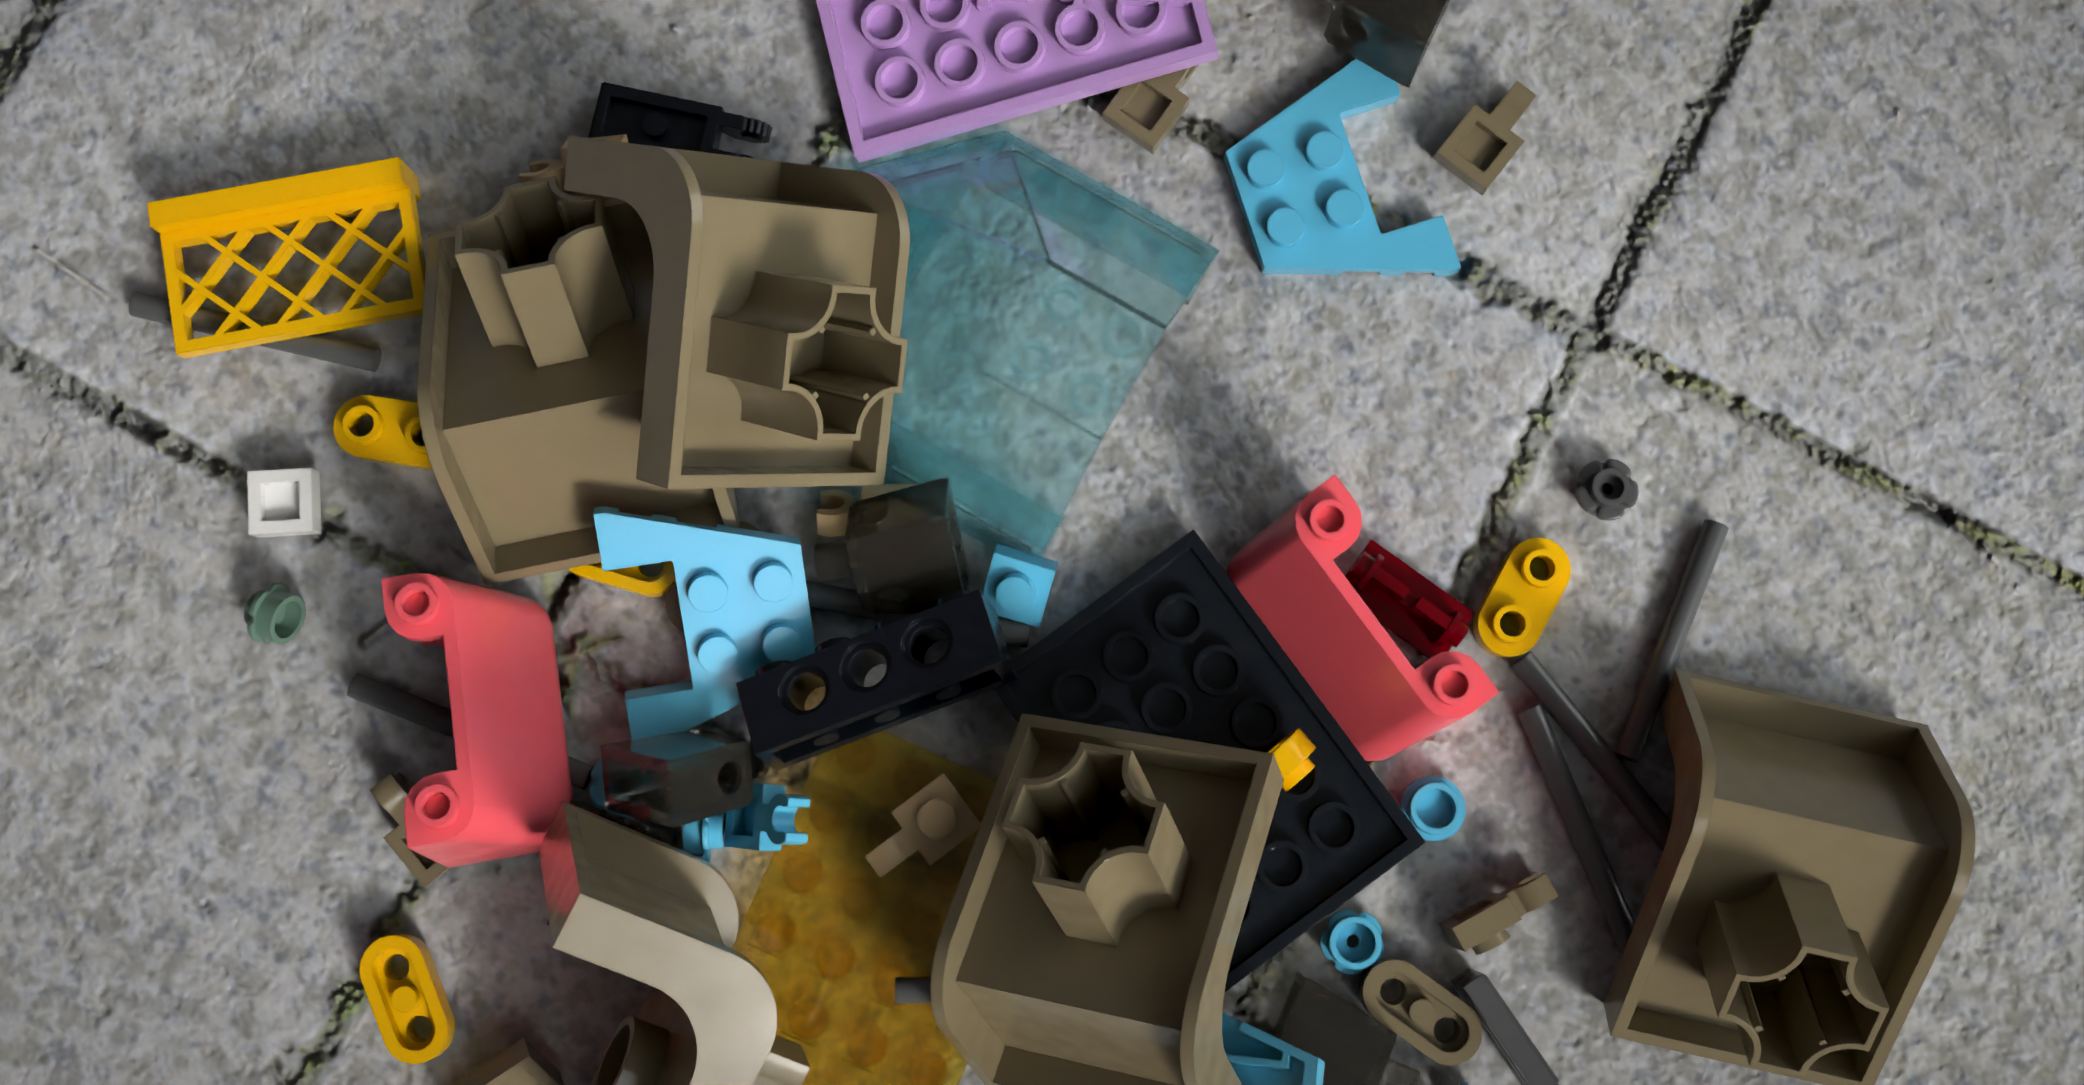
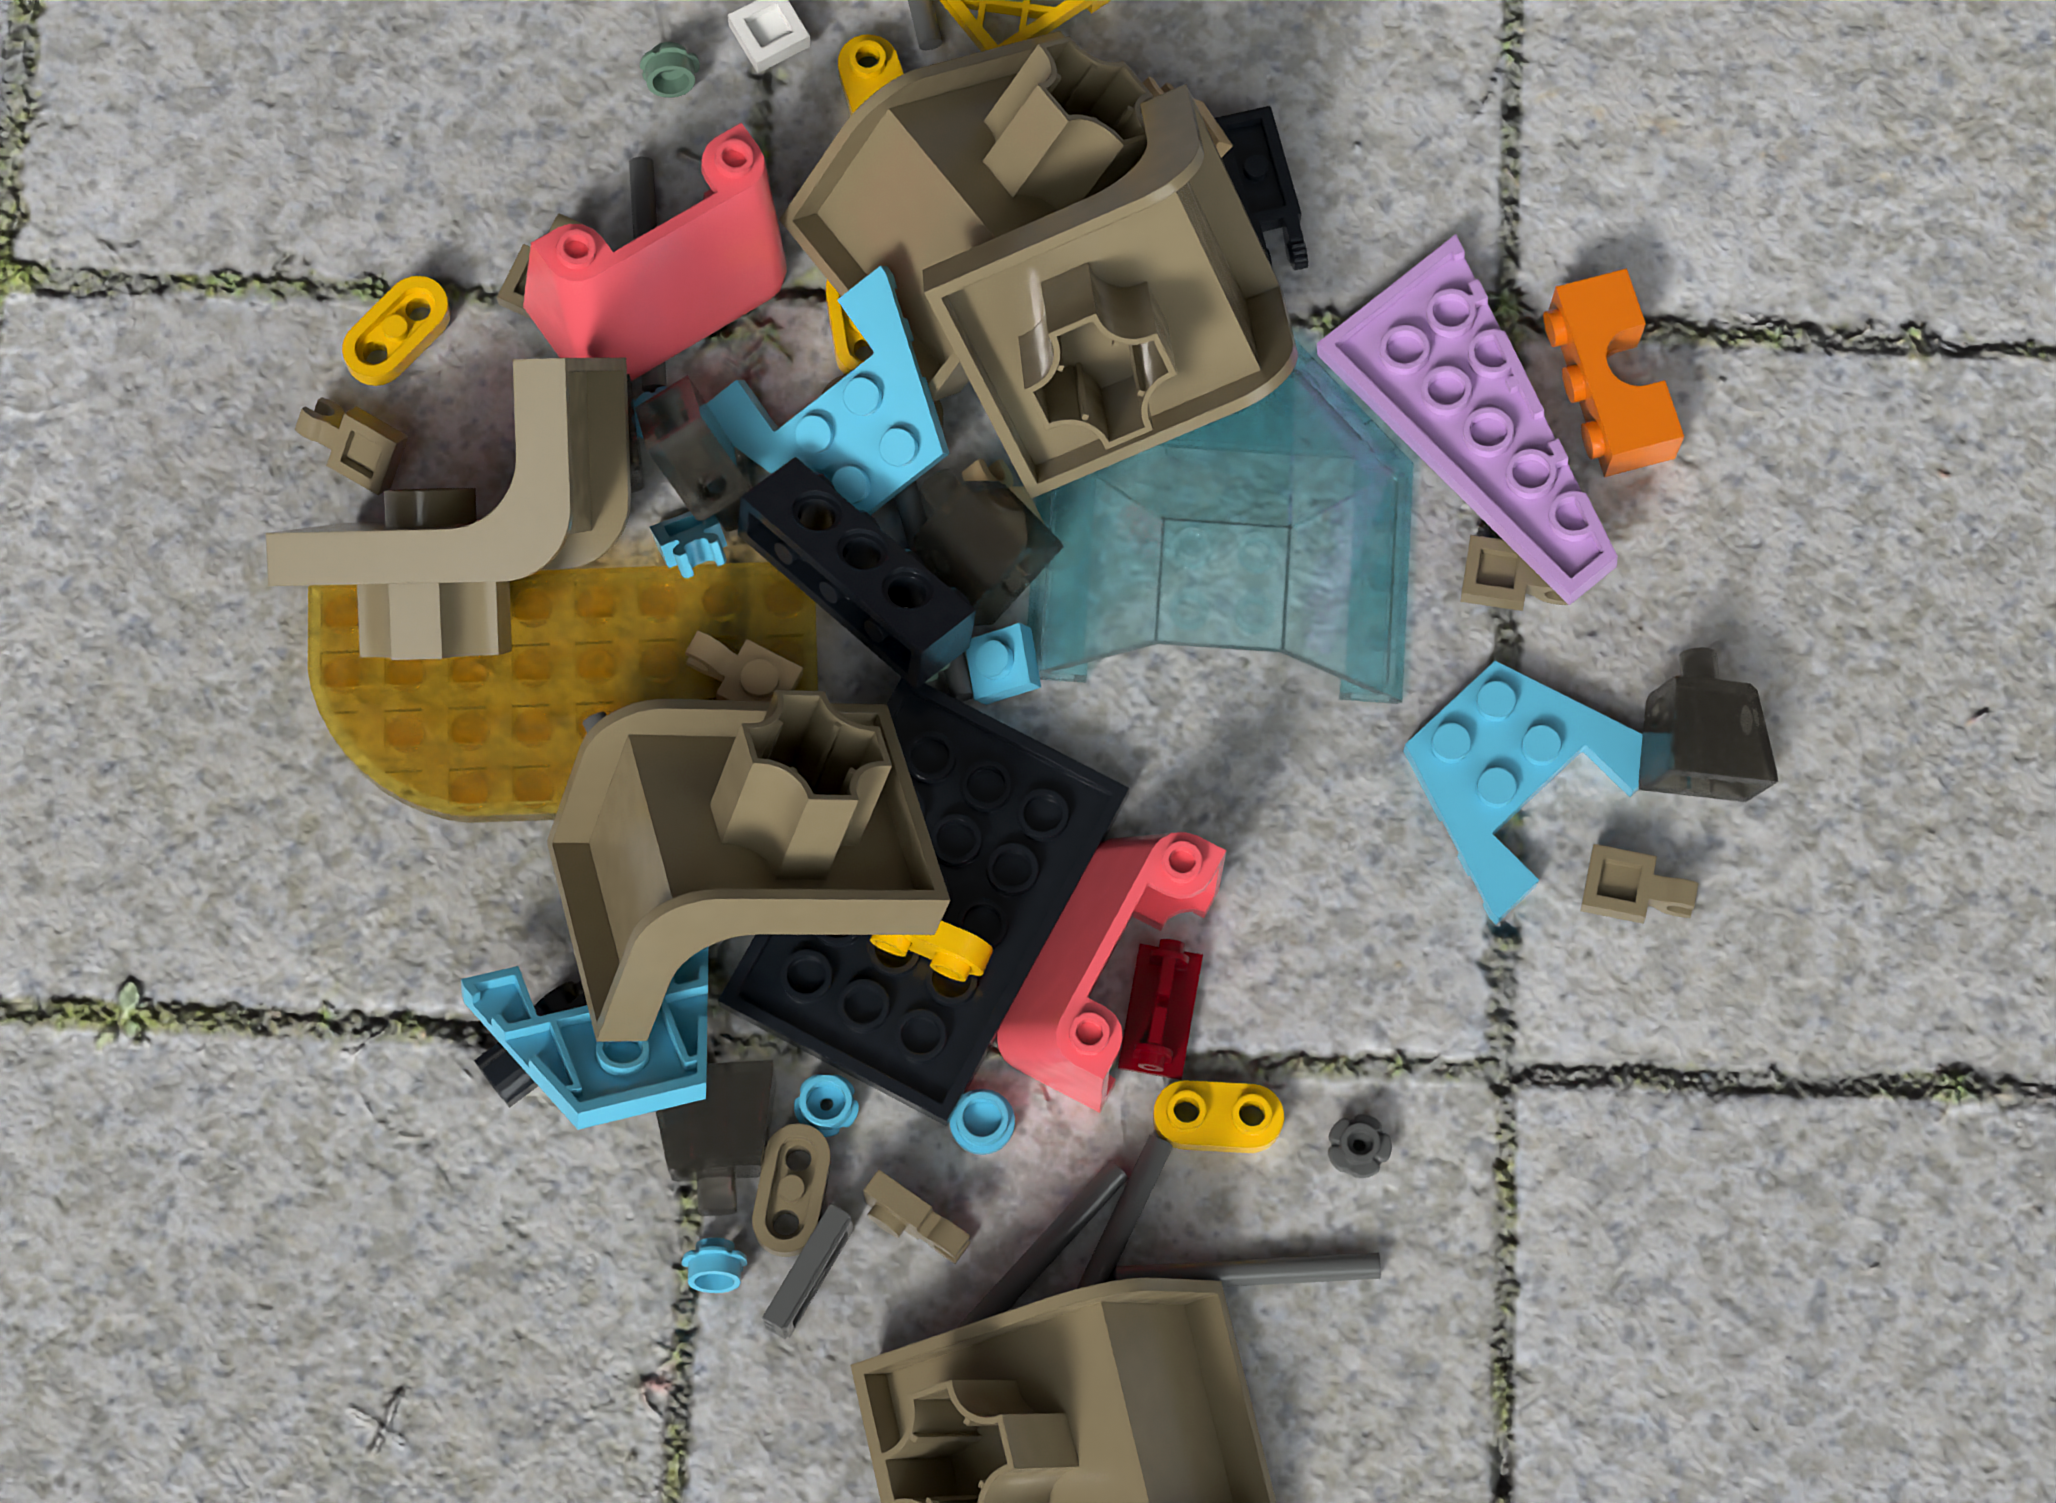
camera: 65 degrees right, 10 degrees down
medium azure plate [682,799,724,862] -> none

